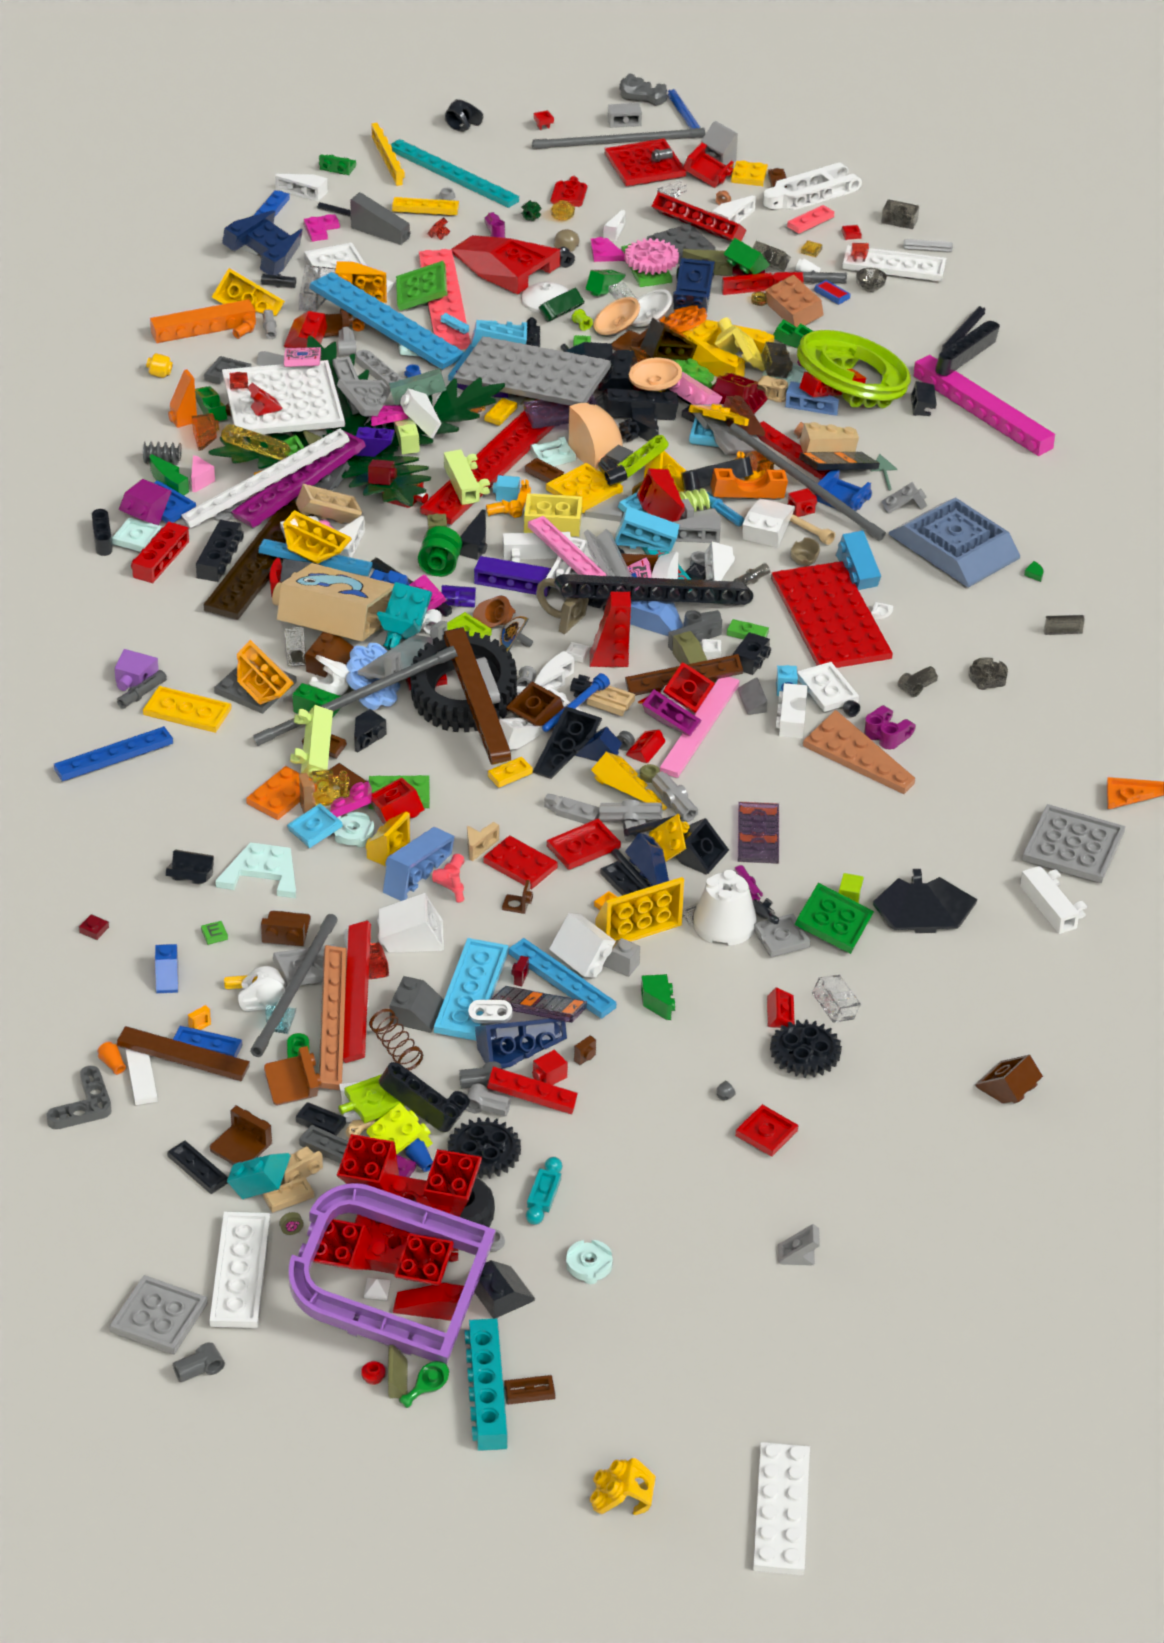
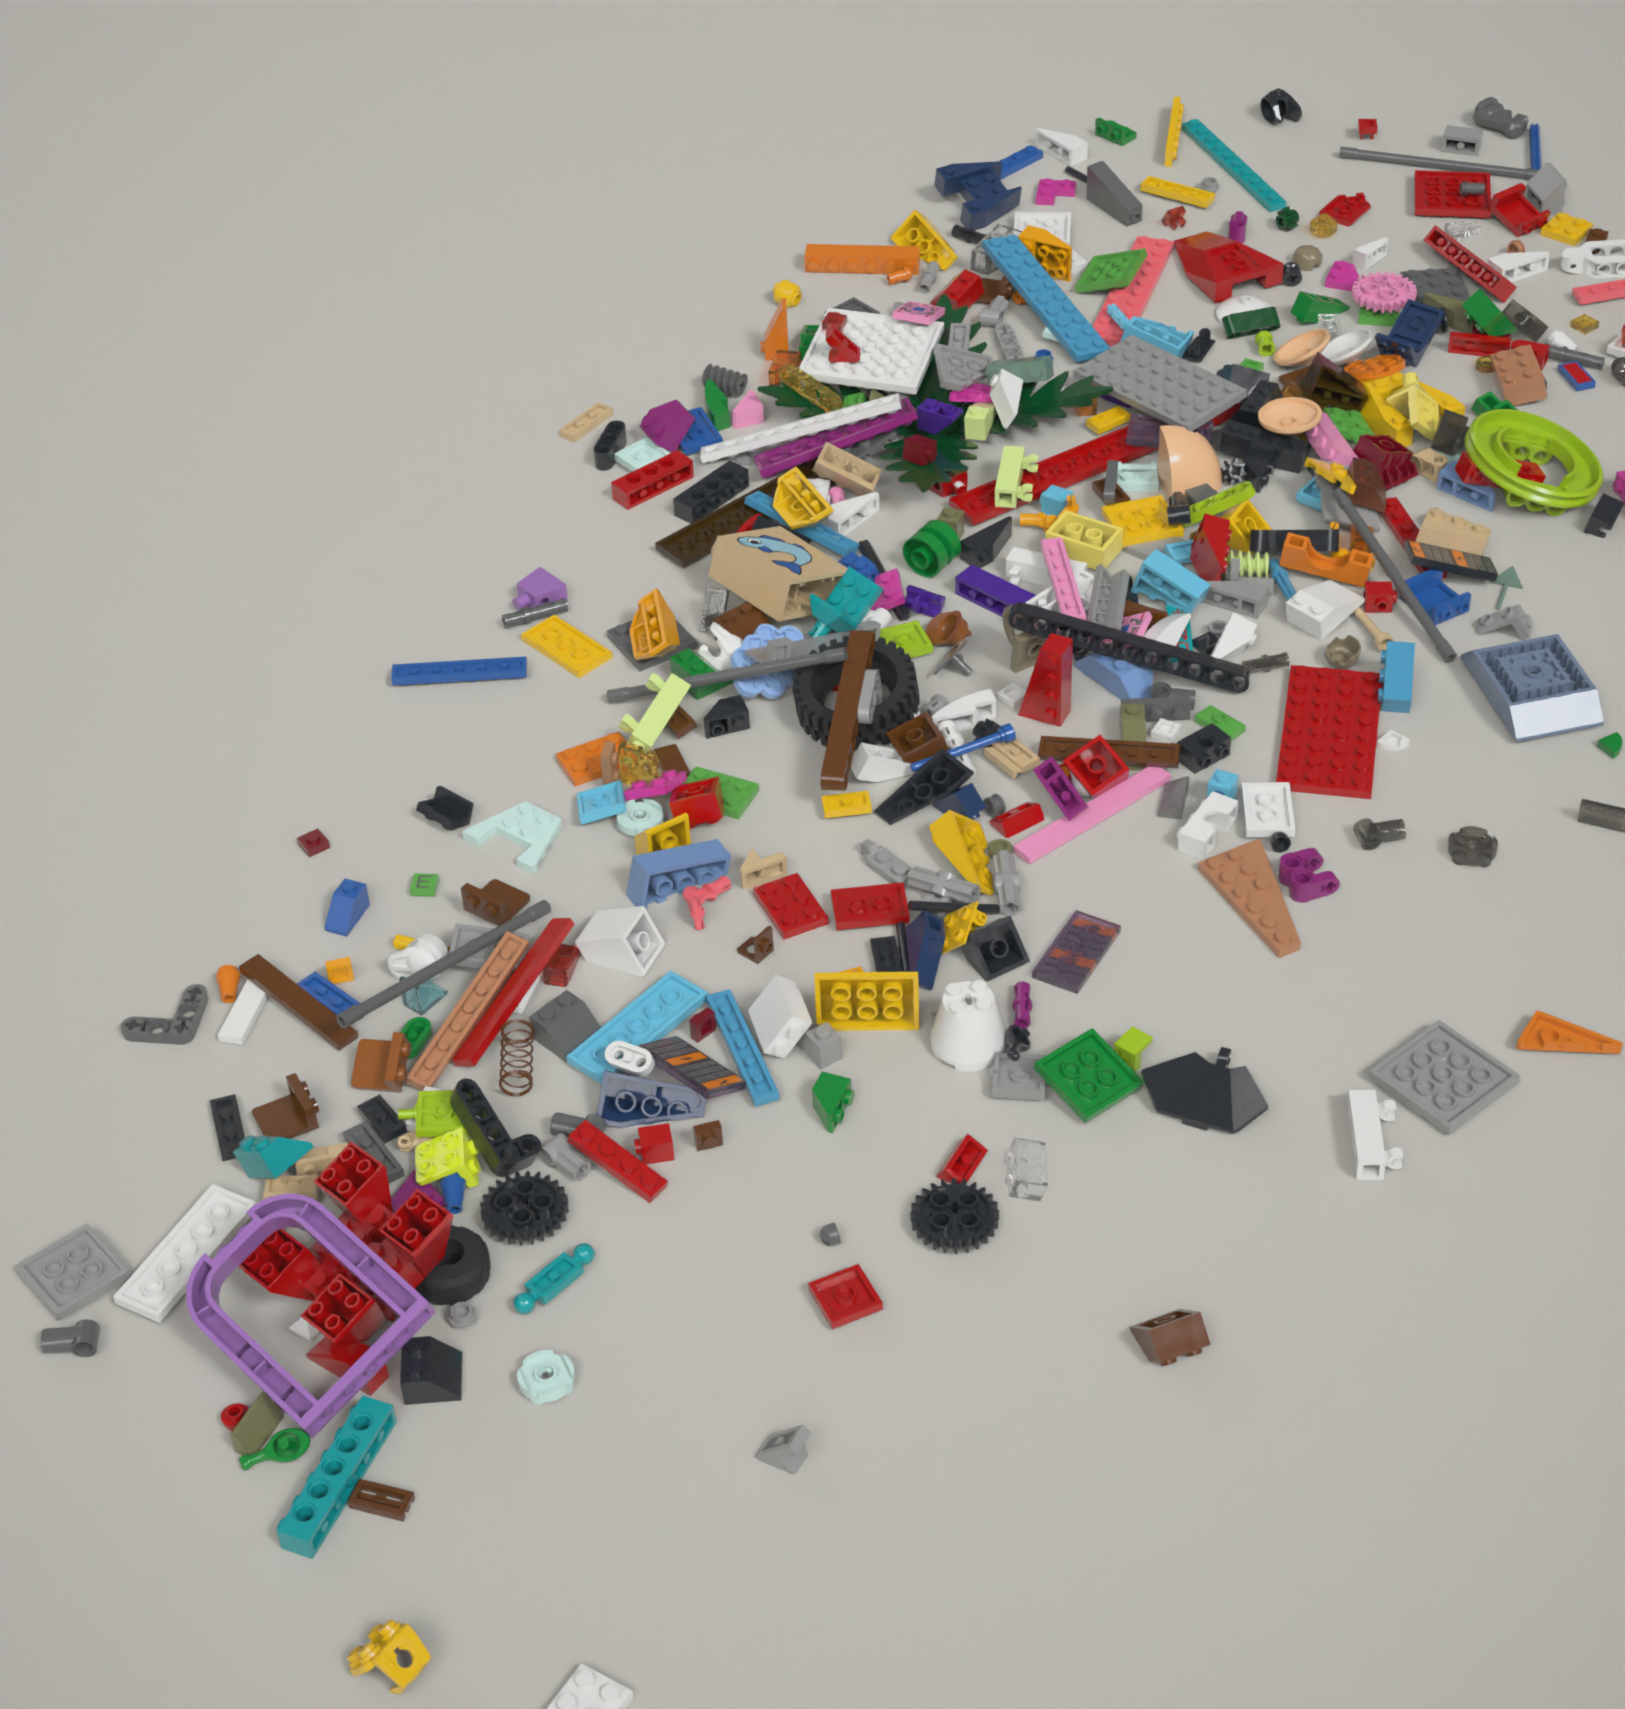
camera: 30 degrees right, 0 degrees up
none -> tan tile [559,402,614,443]
none -> dark grey beam [1104,460,1118,504]

